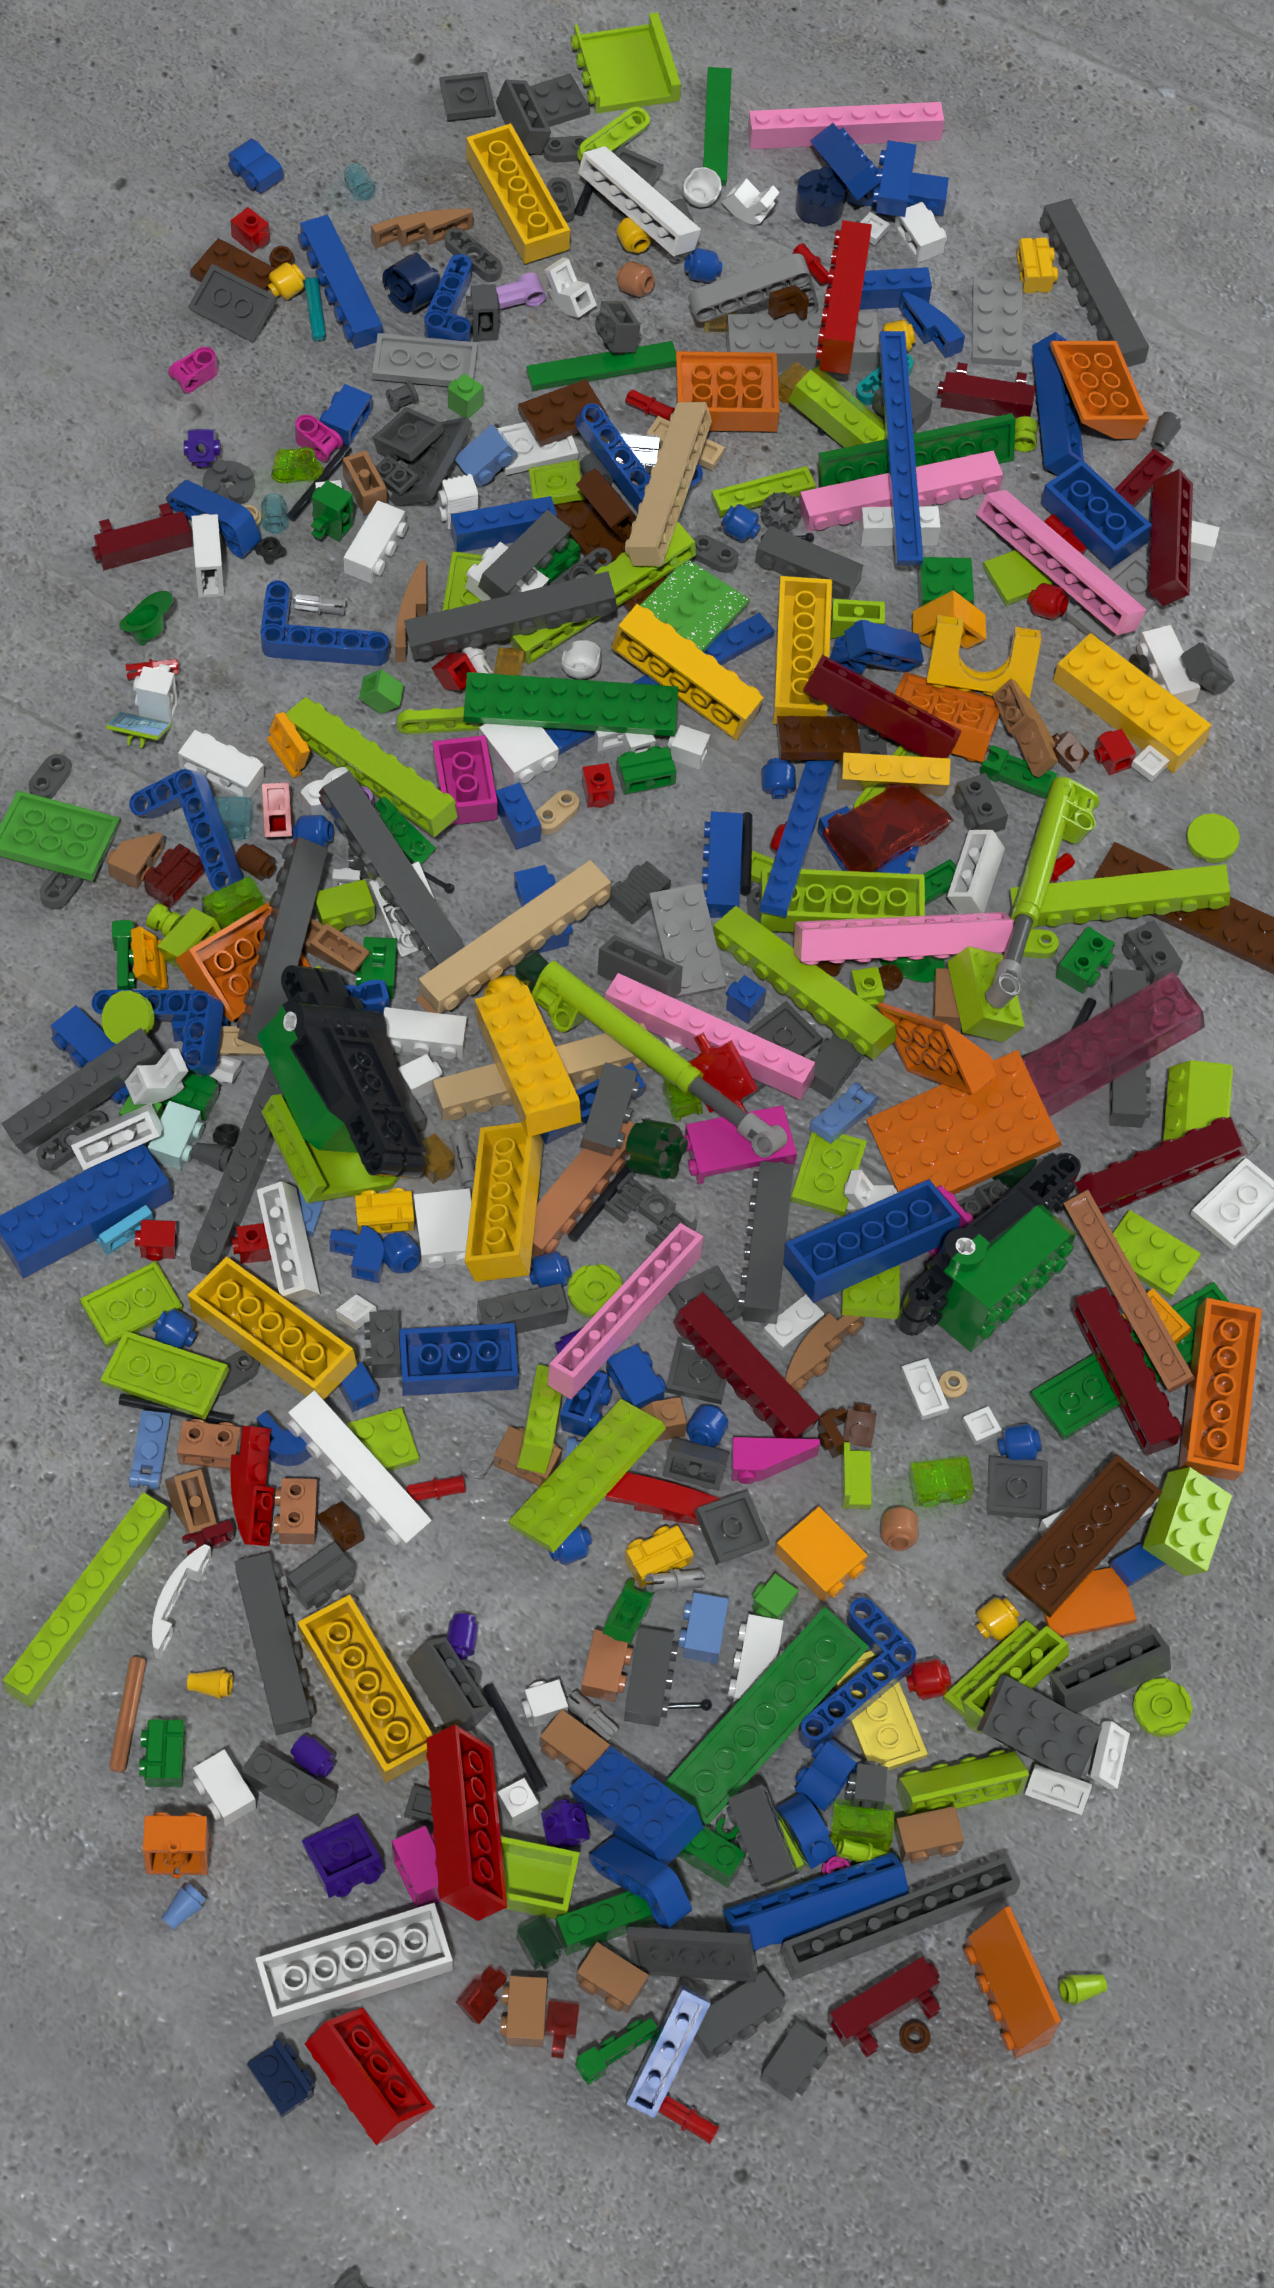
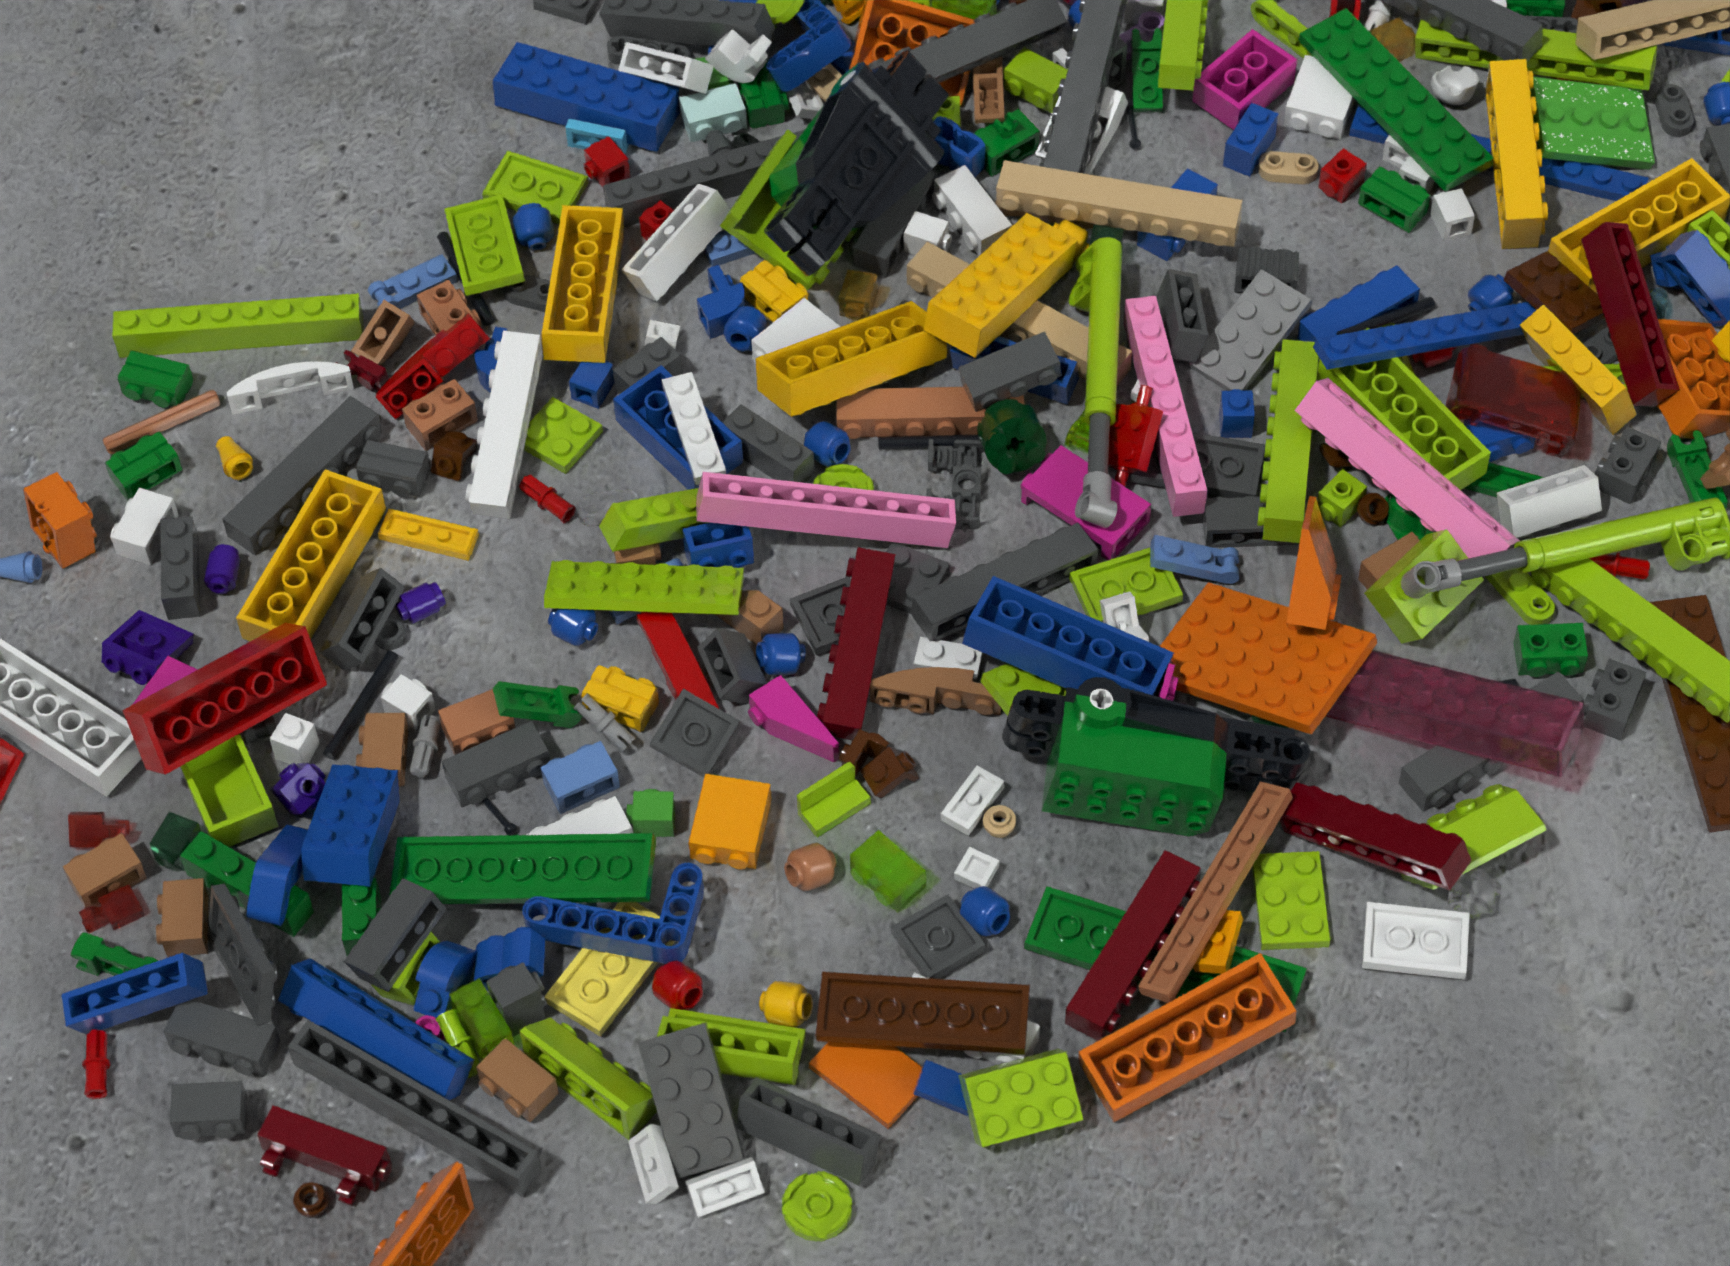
camera: 60 degrees right, 5 degrees down
blue brick [606,1344,666,1409] -> none
none -> green brick [118,350,193,408]
none -> yellow tile [378,508,479,561]
none -> white plate [662,372,726,485]

